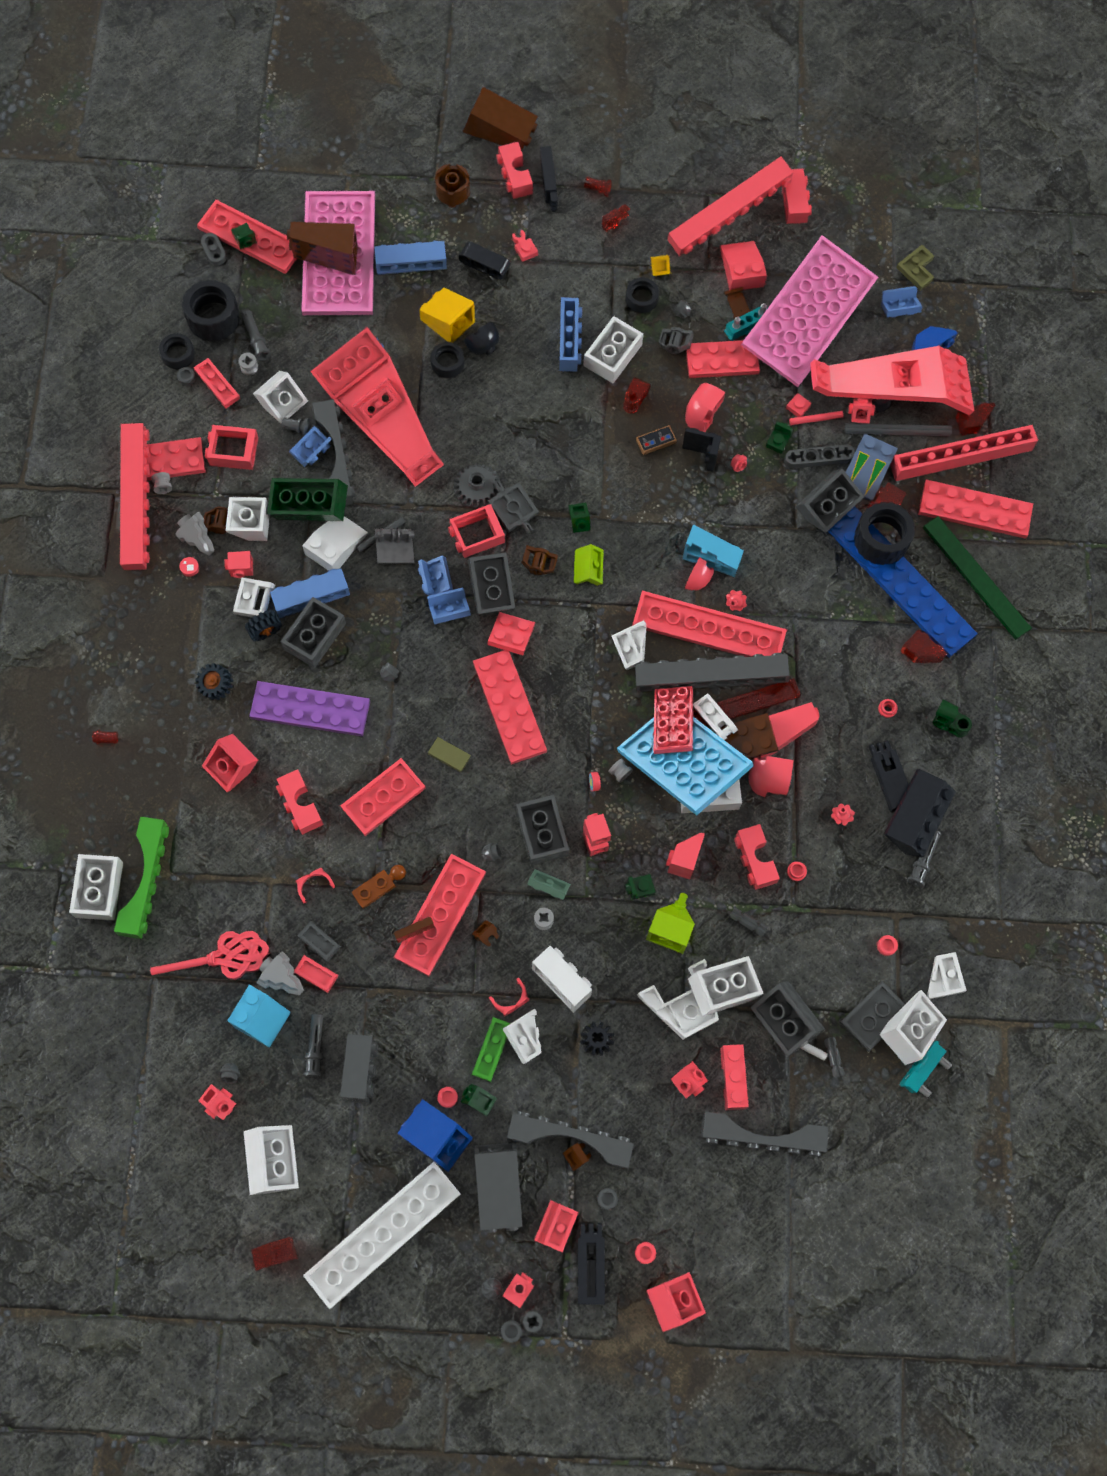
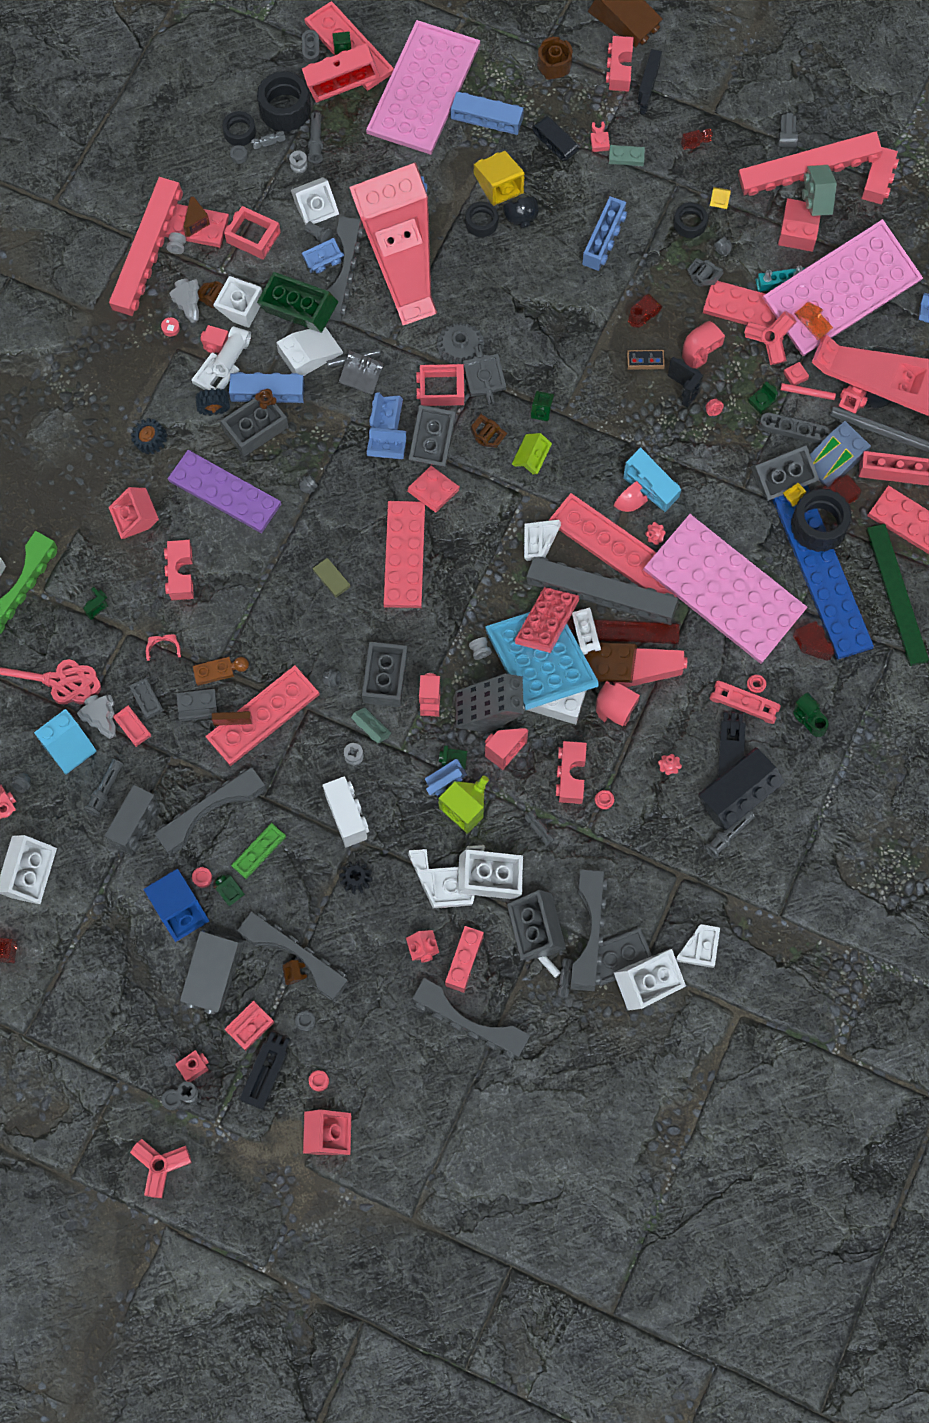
camera: 25 degrees right, 0 degrees up
clear red pin [92,729,118,745] -> none
coral plate [194,358,240,408] -> none
reddish brown slope [287,222,358,275] -> none
white plate [303,1162,461,1309] -> none
coral plate [340,758,426,836] -> none
reddish brown tile [472,920,499,947] -> none
coral cap [489,978,529,1016] -> none
white wing [503,1009,541,1064] -> none
clear red pin [584,177,612,197] -> none
white brick [584,316,643,383] -> none
coral tile [589,772,601,791] -> none
reddish brown piece [724,287,752,319] -> none
coral tile [877,935,898,956] -> none
teal piece [900,1041,952,1097] -> none
none -> dark green bracket [83,587,108,620]
none -> coral piece [130,1139,192,1199]
none -> dark grey arch [154,767,267,856]
none -> dark grey plate [177,689,217,722]
none -> reddish brown slope [183,196,210,237]
none -> white piece [211,326,251,377]
none -> dark grey axle [251,131,285,149]
none -> reddish brown plate [255,389,277,409]
none -> coral brick [302,43,380,103]
none -> medium blue bracket [425,759,467,797]
none -> dark grey slope [455,674,524,733]
none -> dark grey arch [571,869,607,991]
none -> sand green plate [609,145,645,166]
none -> bright pink plate [643,514,807,664]
none -> coral plate [710,681,781,724]
none -> coral piece [744,311,797,365]
none -> dark grey piece [778,113,798,148]
none -> yellow plate [783,483,807,507]
none -> clear orange slope [795,302,833,341]
none -> sand green brick [802,165,837,216]

